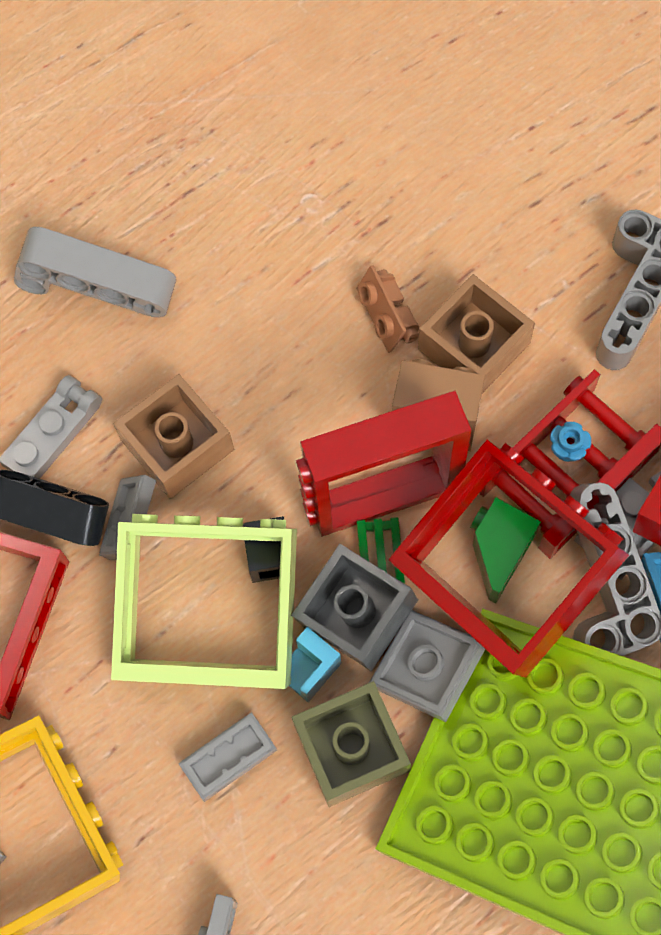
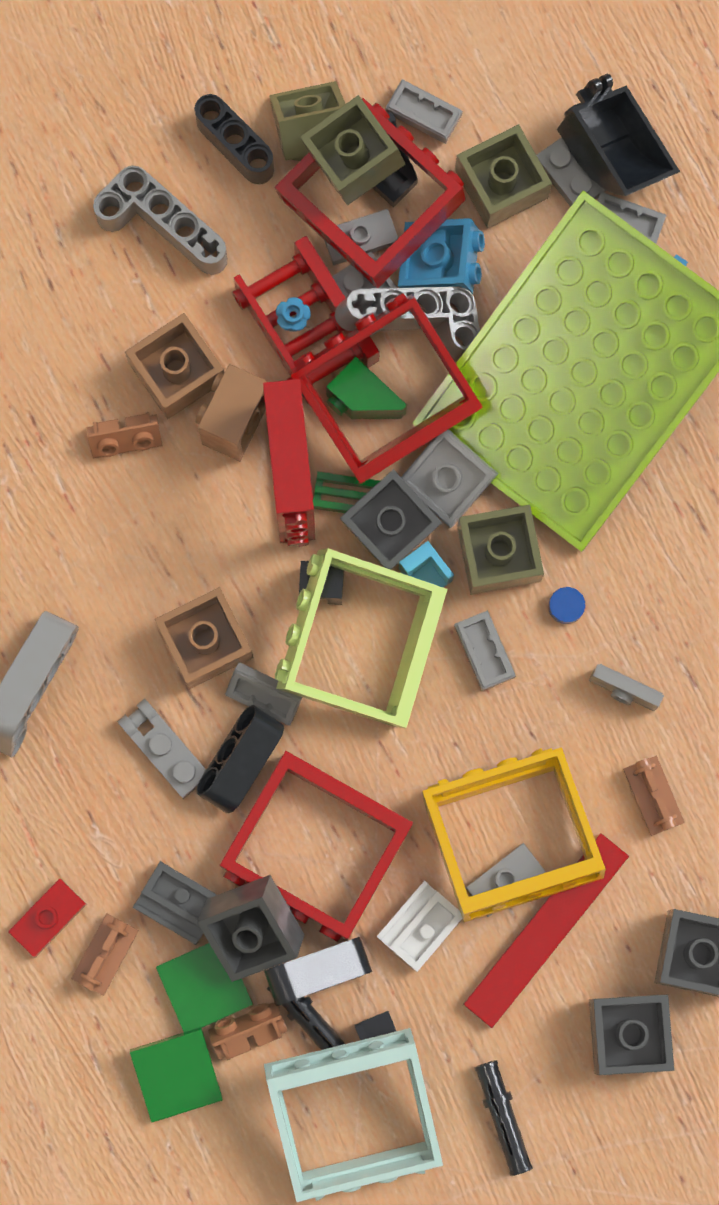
camera: 85 degrees left, 10 degrees up
none -> blue tile [548,587,585,624]

